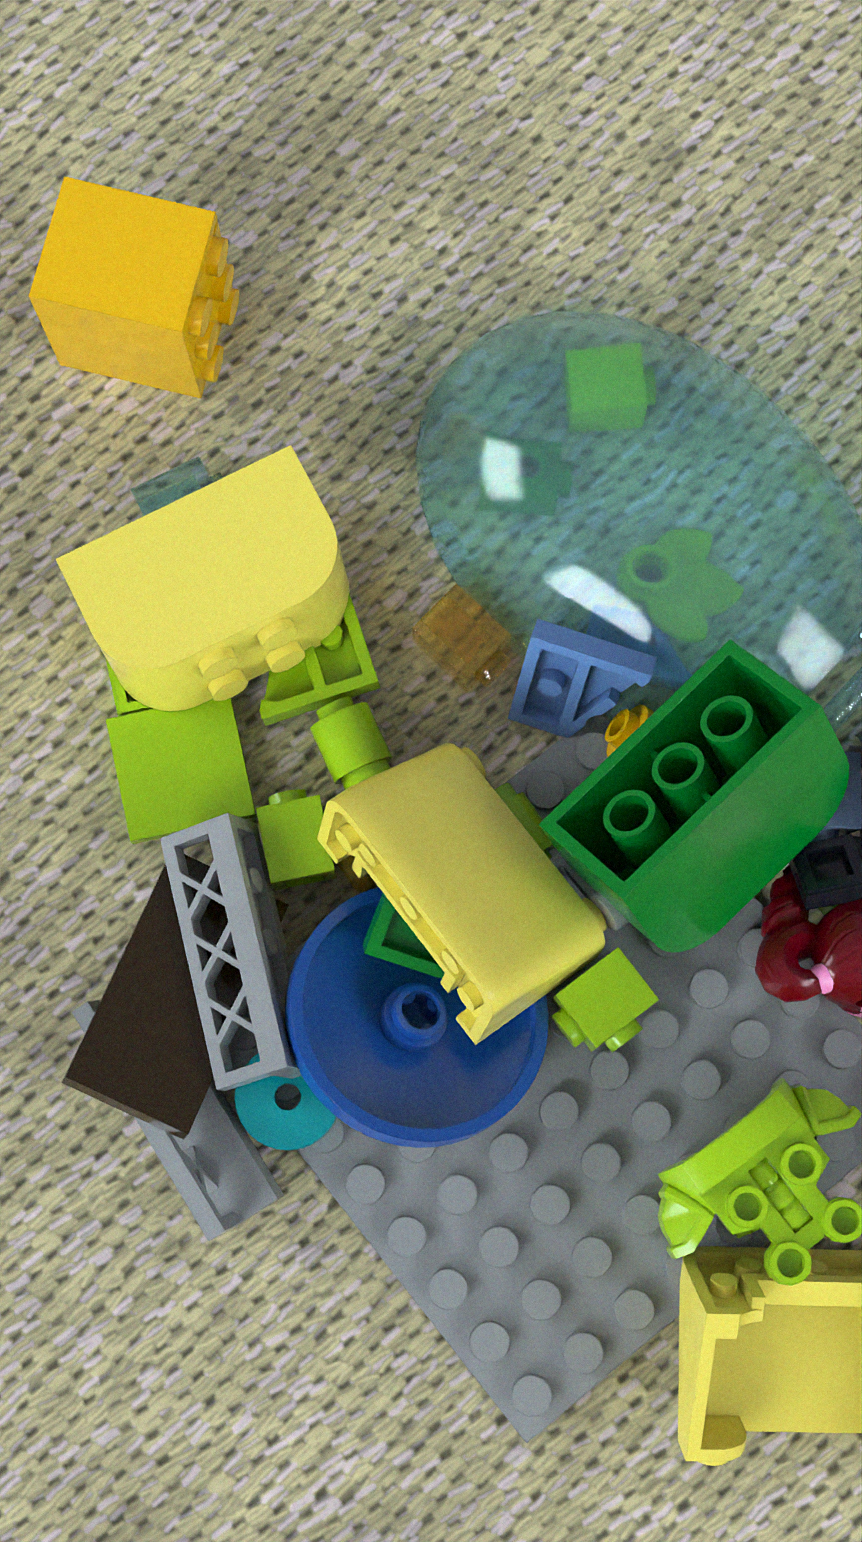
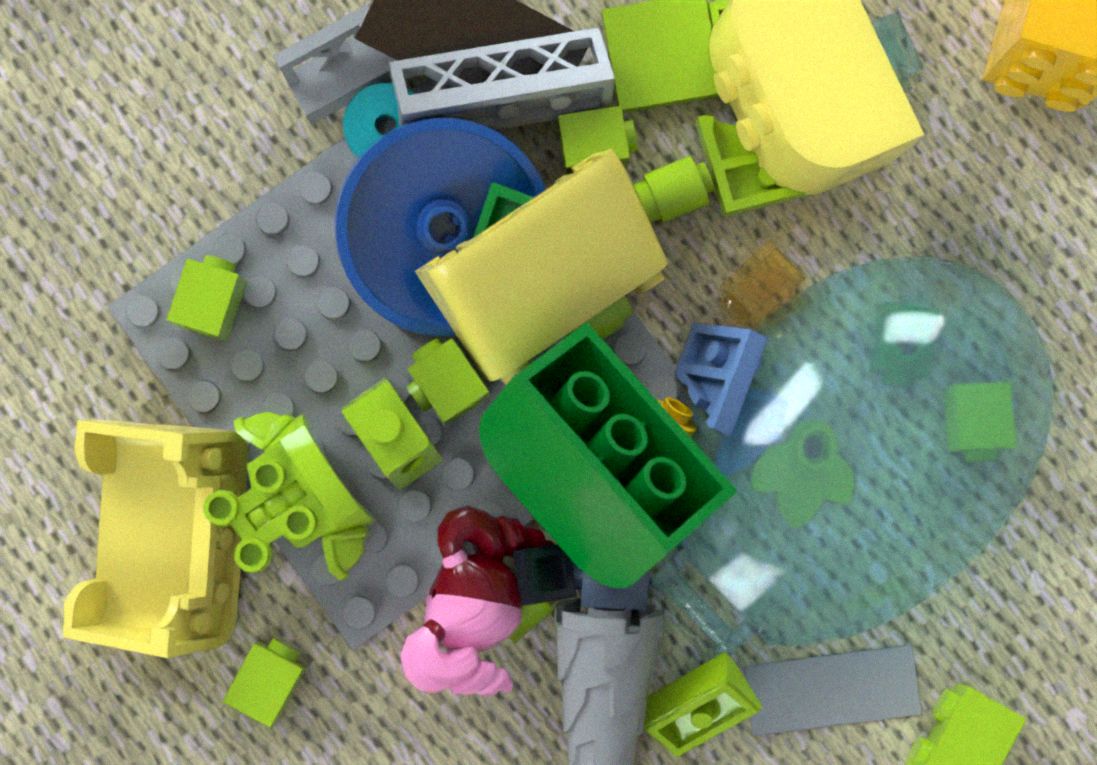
camera: 90 degrees right, 5 degrees up
none -> lime brick [166,255,247,342]
none -> lime torso [341,377,444,491]

